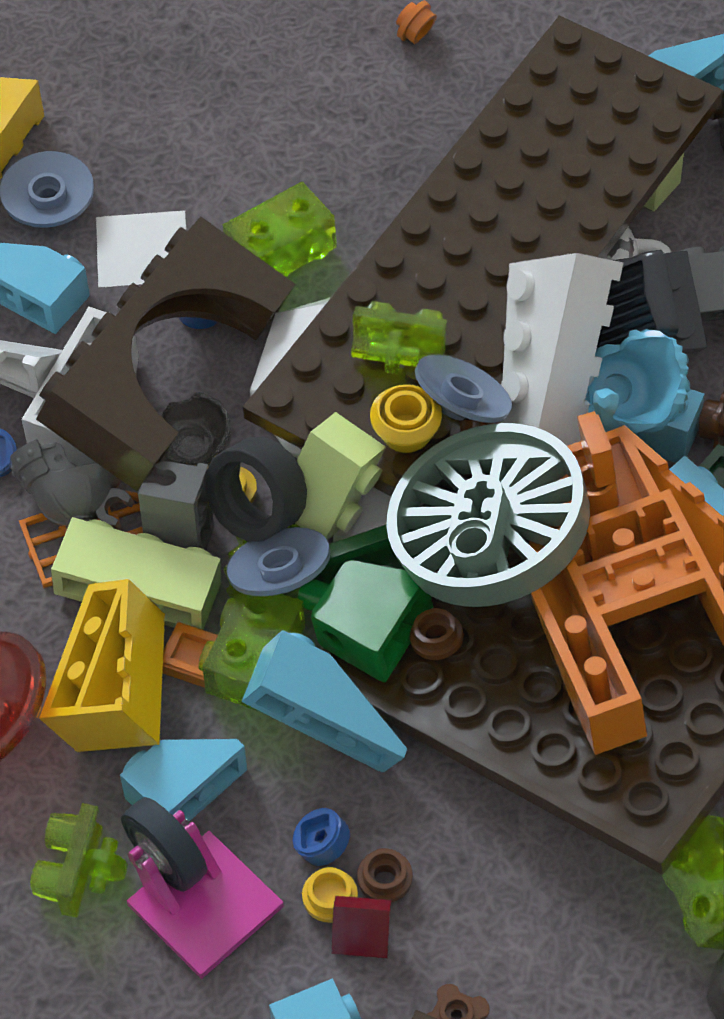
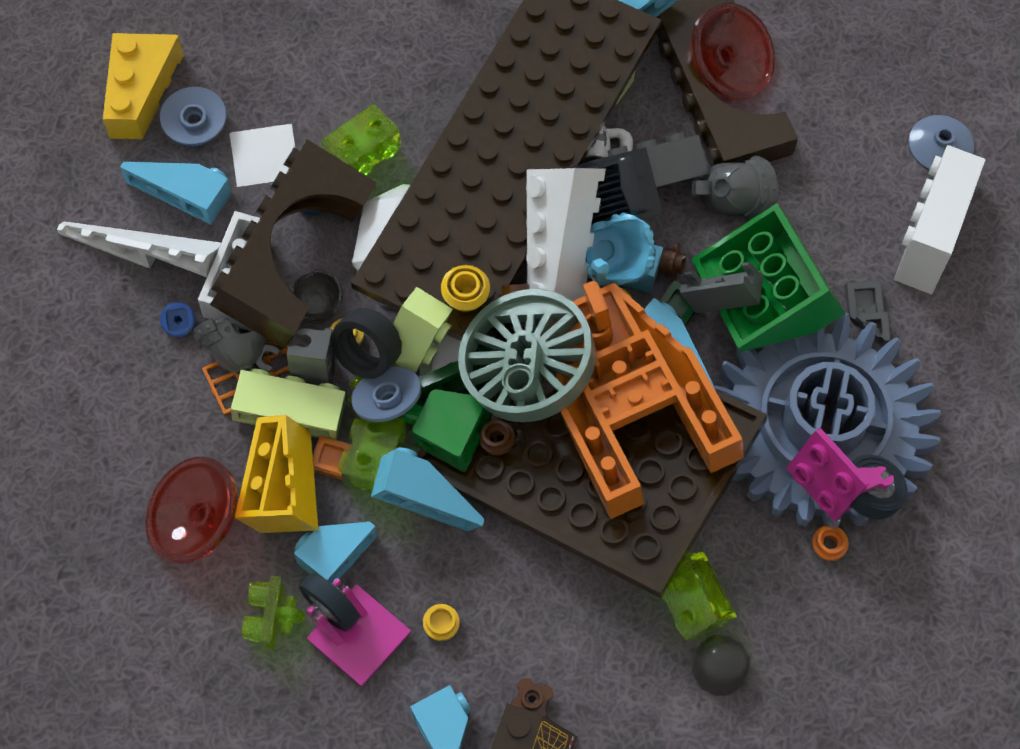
camera: 10 degrees left, 10 degrees up
blue tile [293,808,350,866] -> none
dark red tile [331,896,391,958] -> none
clear neon green hips [351,301,447,374] -> none
reddish brown plate [357,848,413,903] -> none
sand blue dish [415,355,512,423] -> none

